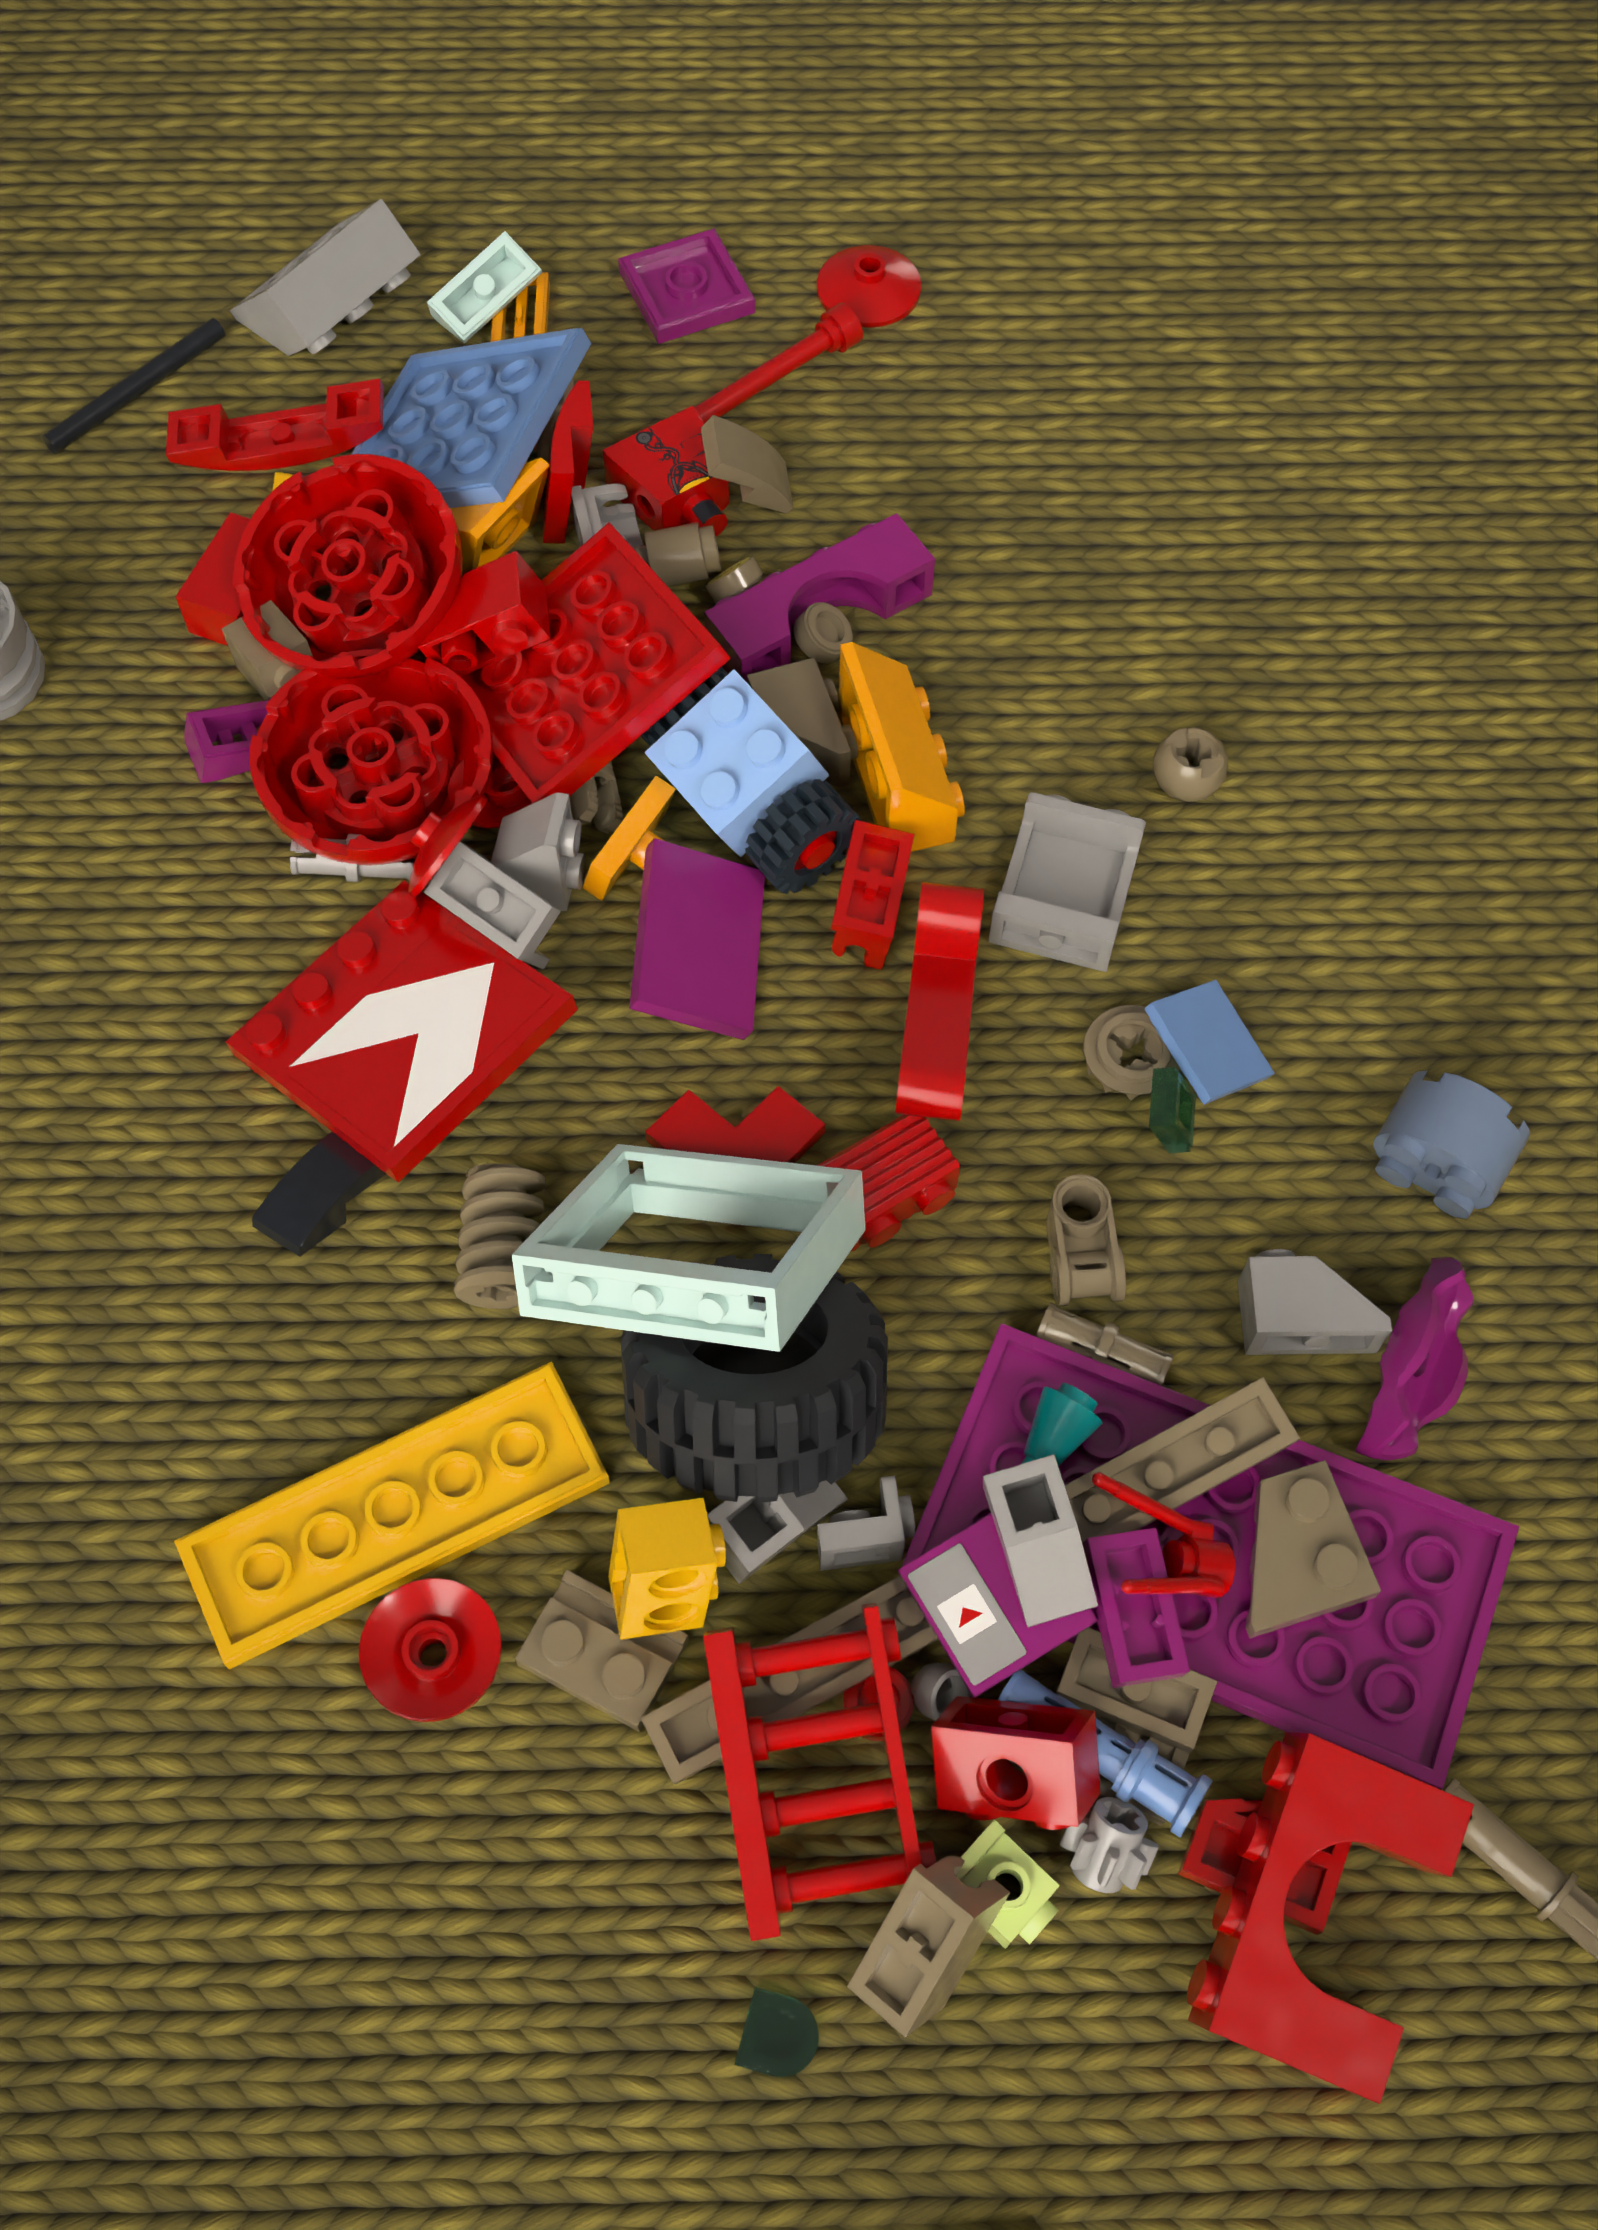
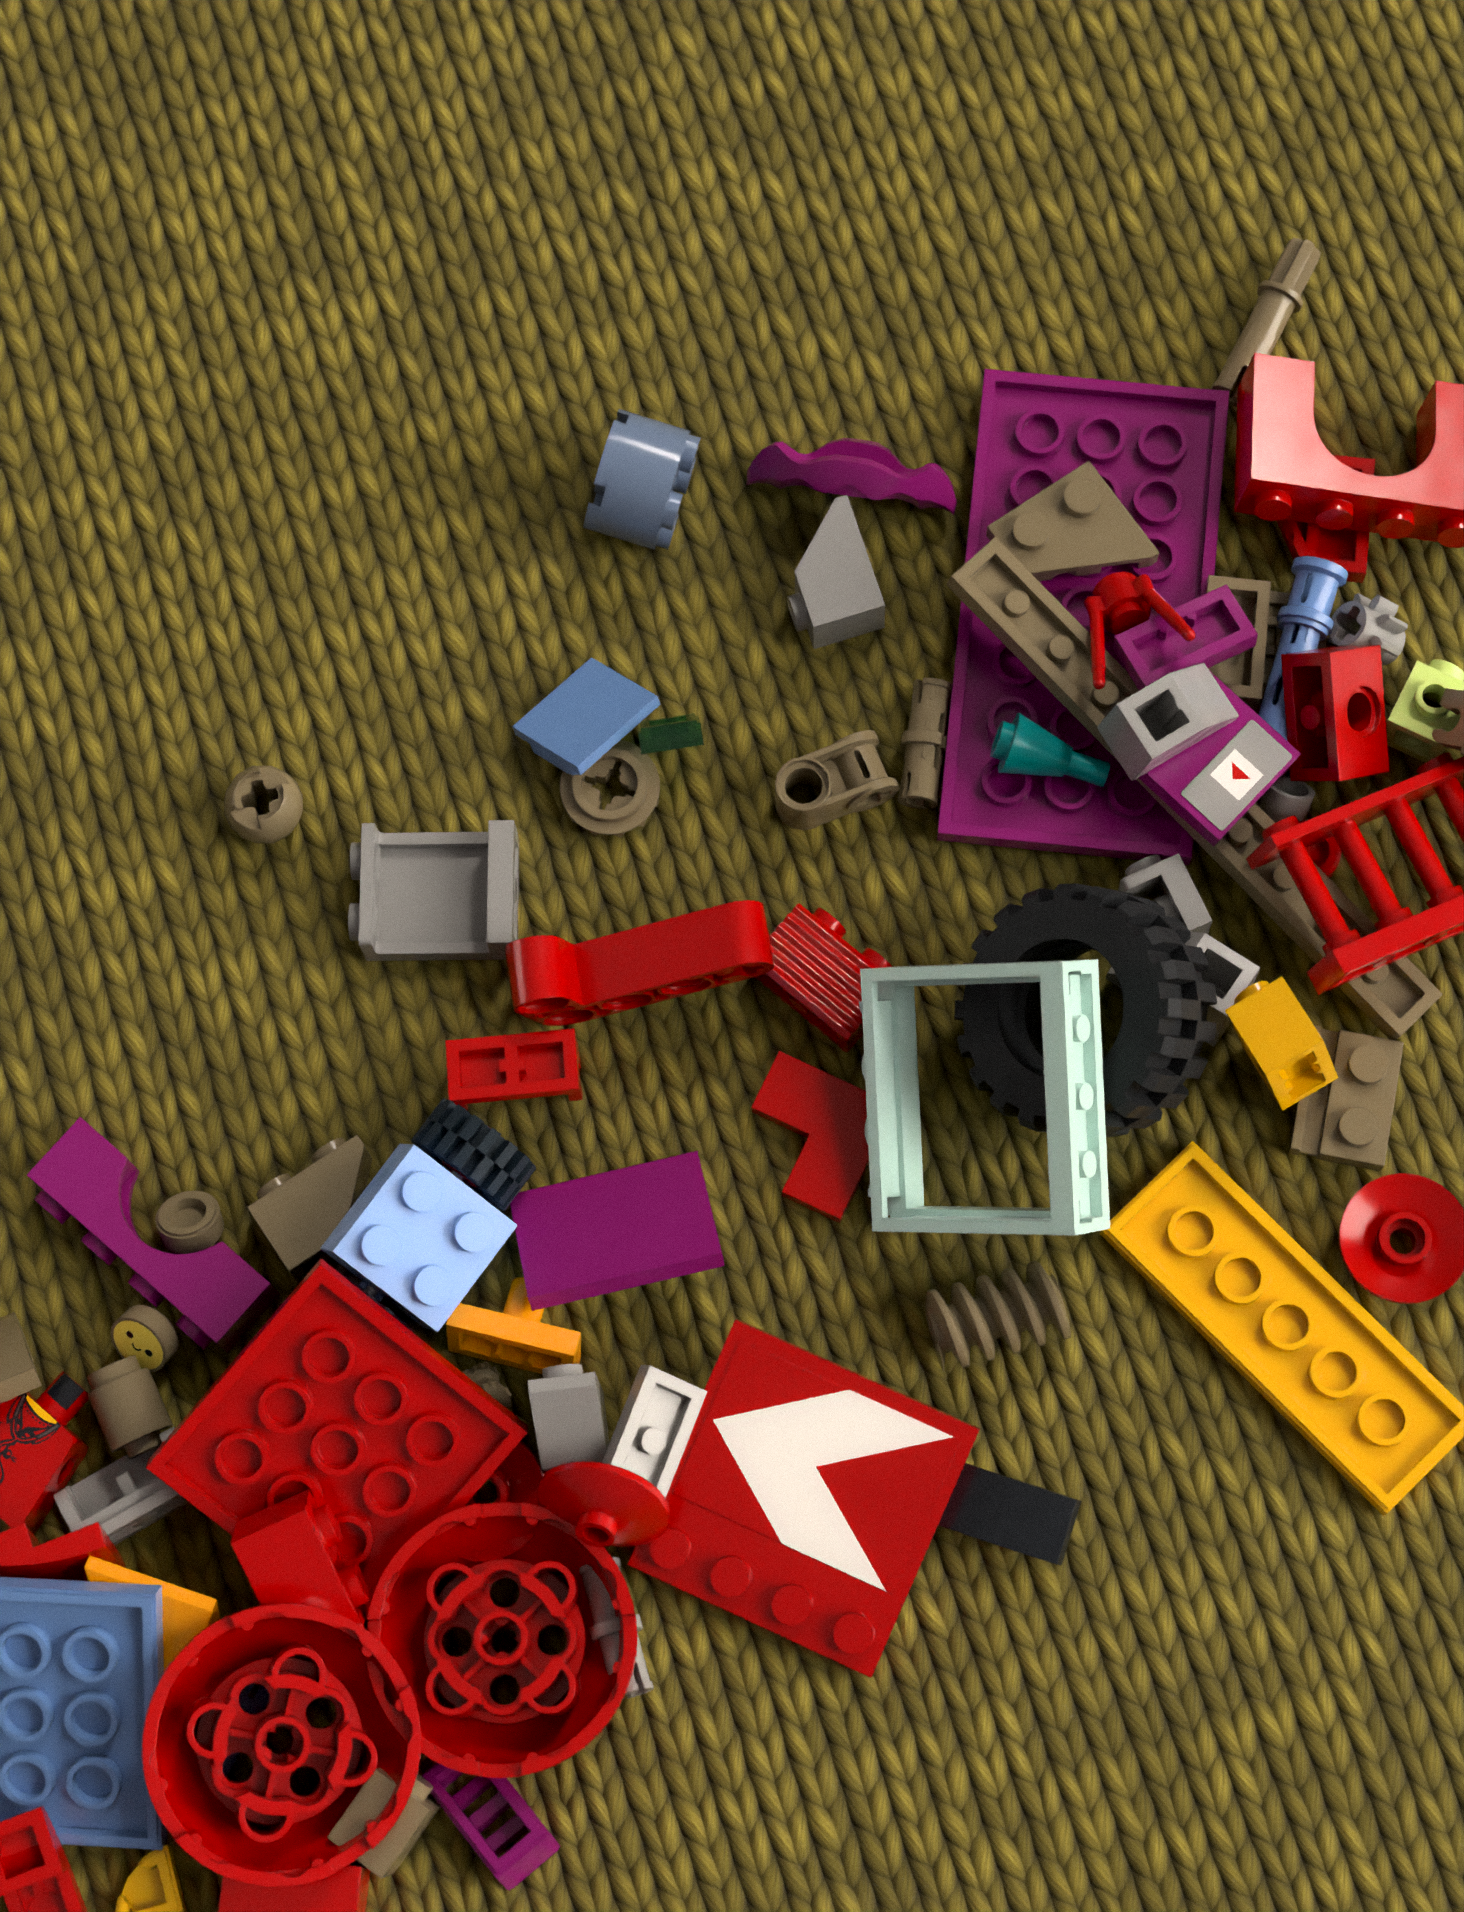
camera: 100 degrees left, 10 degrees up
light orange slope [838,642,965,852] -> none

